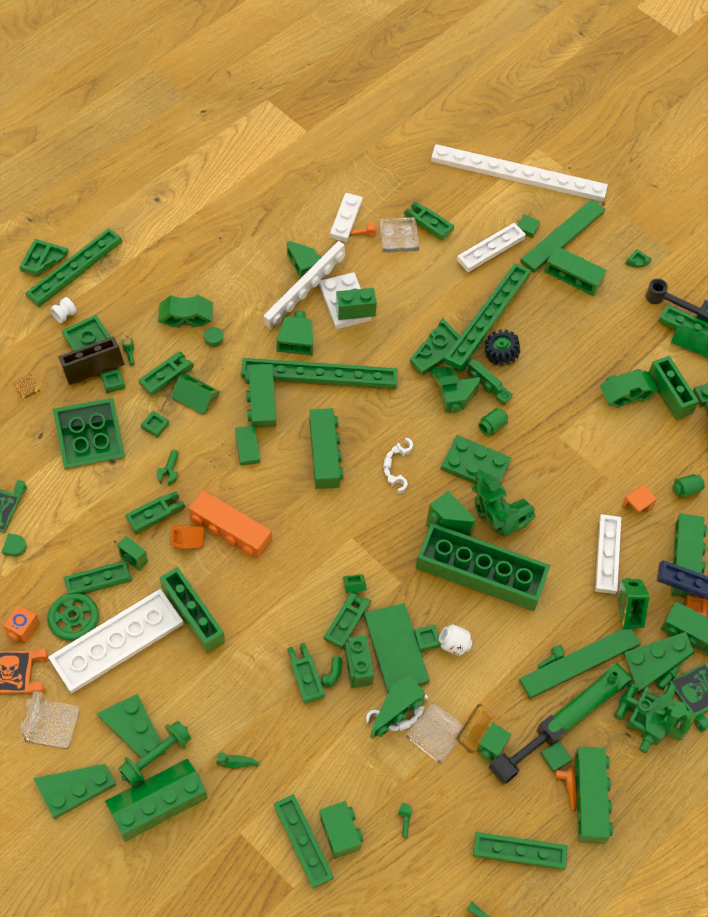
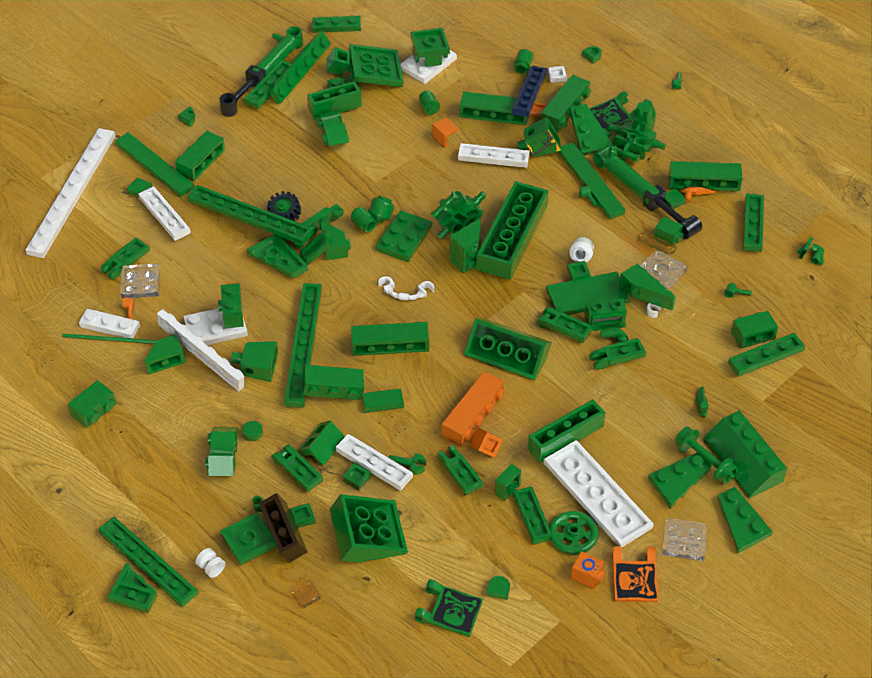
camera: 85 degrees left, 10 degrees down
green tile [343,574,367,593] -> none
none -> green axle [63,333,157,344]
none -> green brick [68,380,116,428]
none -> white plate [336,434,413,491]
none -> green head [368,195,394,223]
none -> green slope [464,317,552,380]

